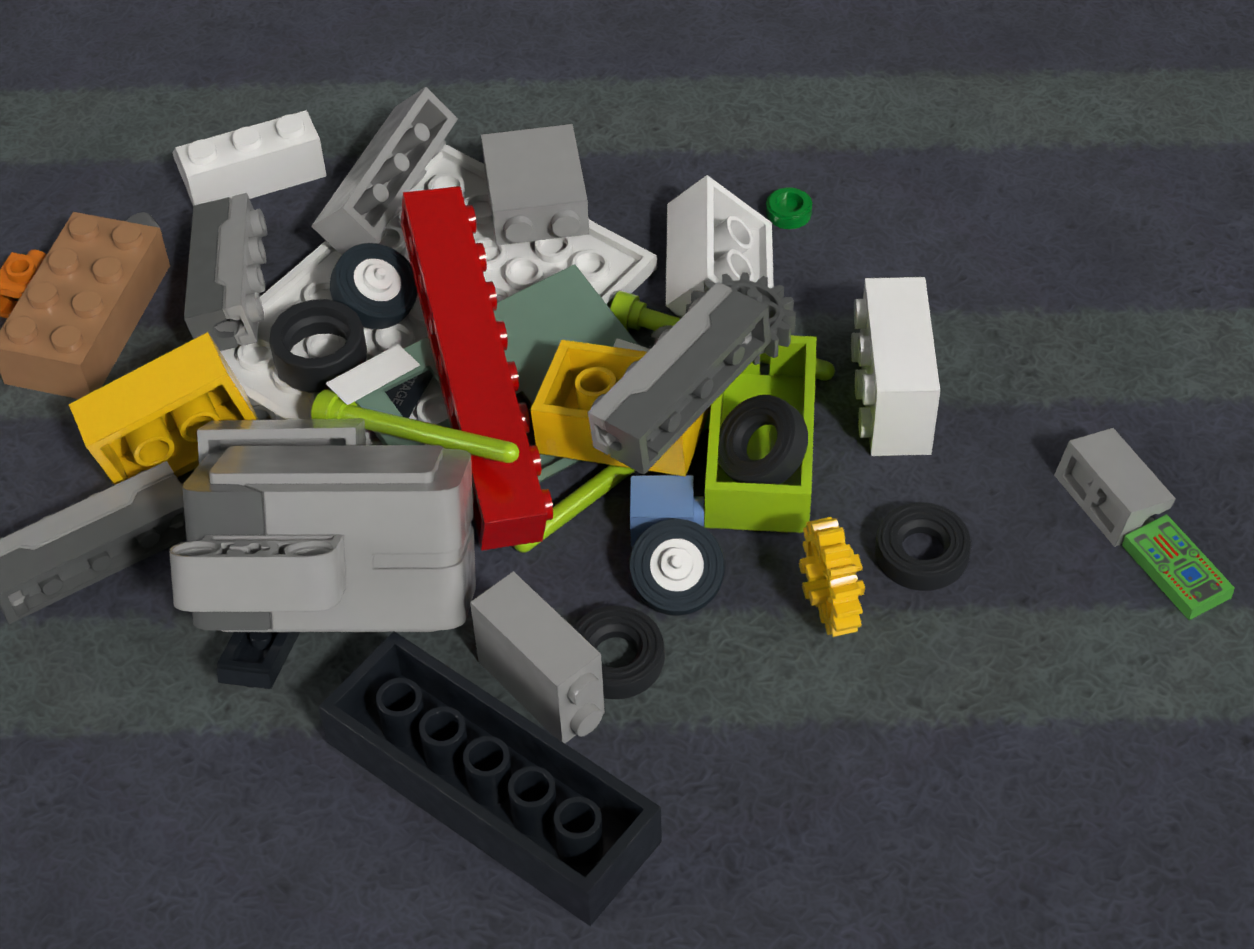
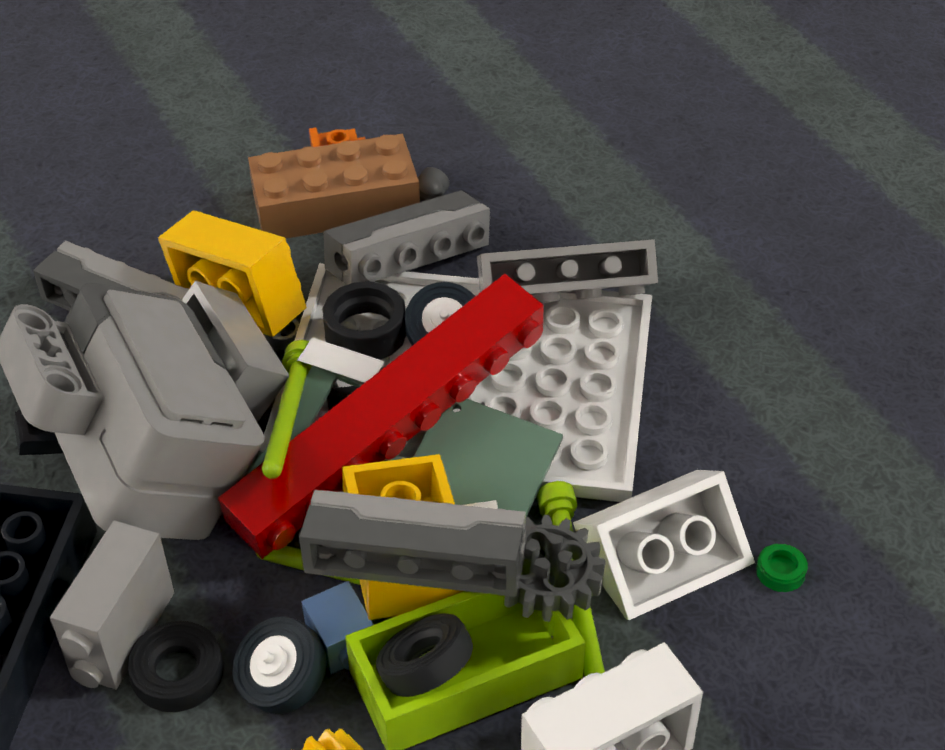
camera: 60 degrees right, 5 degrees down
white slope [172,110,327,206] -> none
light grey brick [481,124,589,246] -> none

